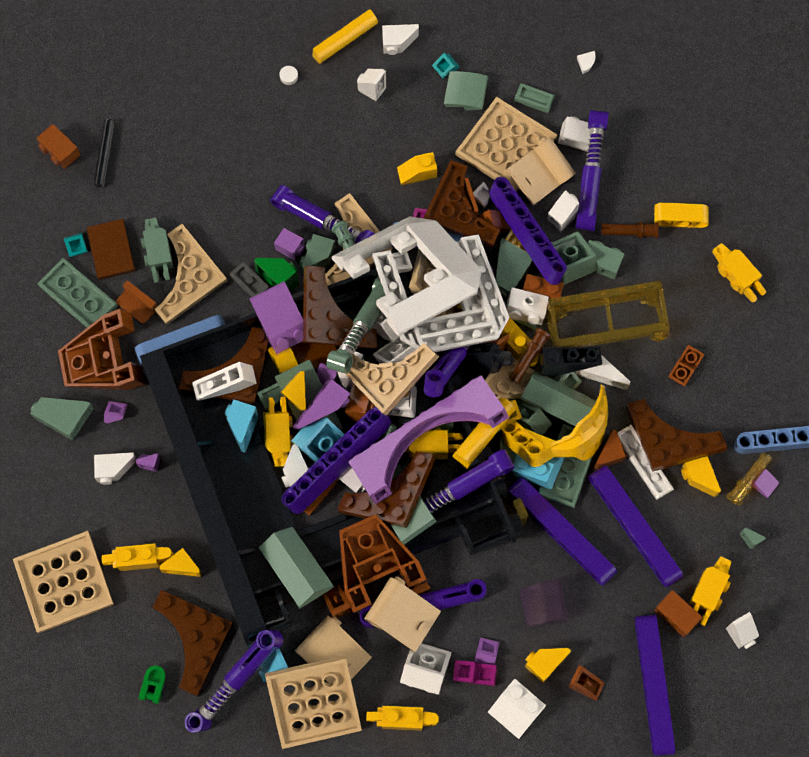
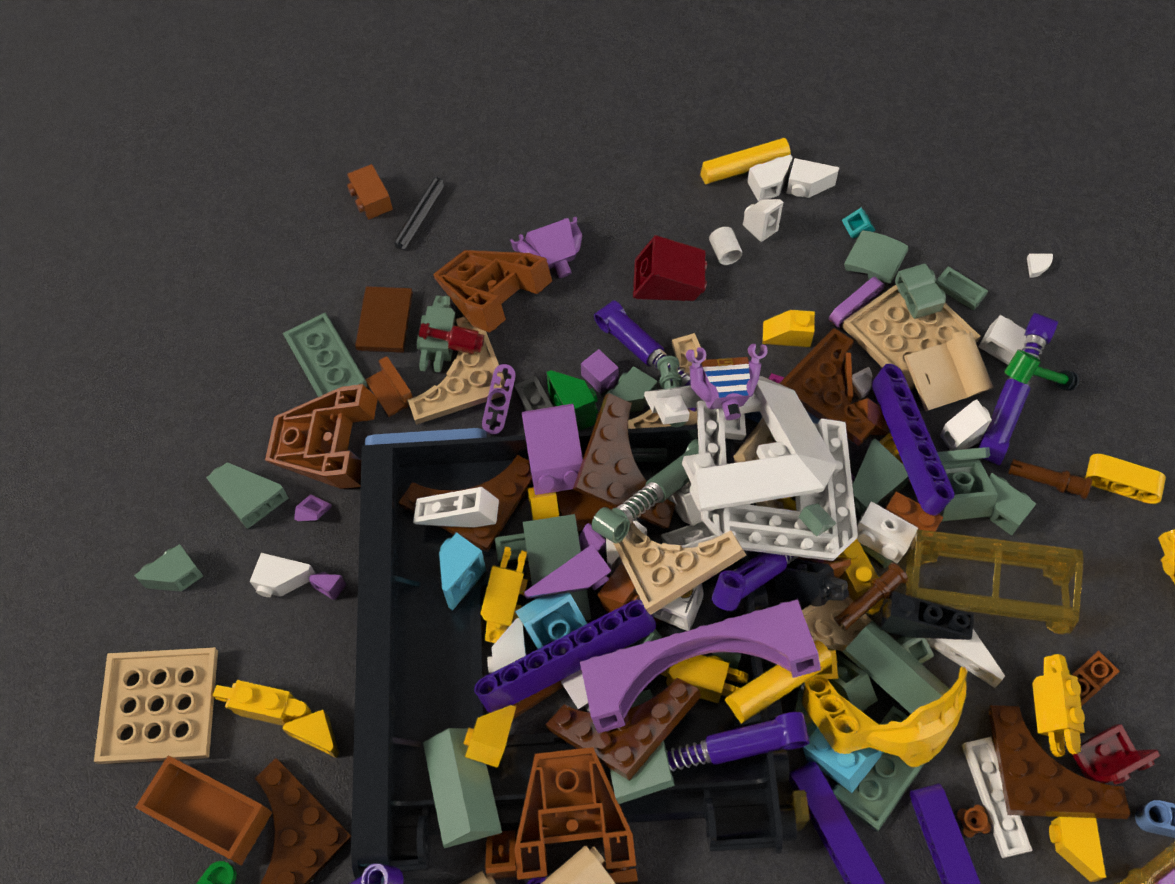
camera: 20 degrees right, 10 degrees down
teal slope [64,232,88,257] -> none
white tile [280,66,298,85] -> none
yellow slope [280,371,306,411] -> none
dark orange slope [594,430,626,469] -> none
none -> sand green slope [134,544,203,592]
none -> dark orange piece [135,755,273,865]
none -> dark red piece [419,323,485,355]
none -> dark orange wedge [433,250,552,333]
none -> yellow slope [463,705,516,768]
none -> medium lavender beam [482,364,516,435]
none -> medium lavender torso [510,217,582,278]
none -> dark red slope [633,235,707,301]
none -> torso [686,344,768,420]
none -> white piece [709,227,742,265]
none -> white slope [748,154,792,202]
none -> sand green slope [799,503,836,537]
none -> medium lavender beam [828,277,885,328]
none -> sand green brick [895,264,946,319]
none -> sand green tile [937,447,990,462]
none -> dark orange plate [957,805,991,838]
none -> green piece [1004,349,1079,391]
none -> yellow hinge [1032,654,1085,757]
none -> dark red bracket [1072,724,1160,784]

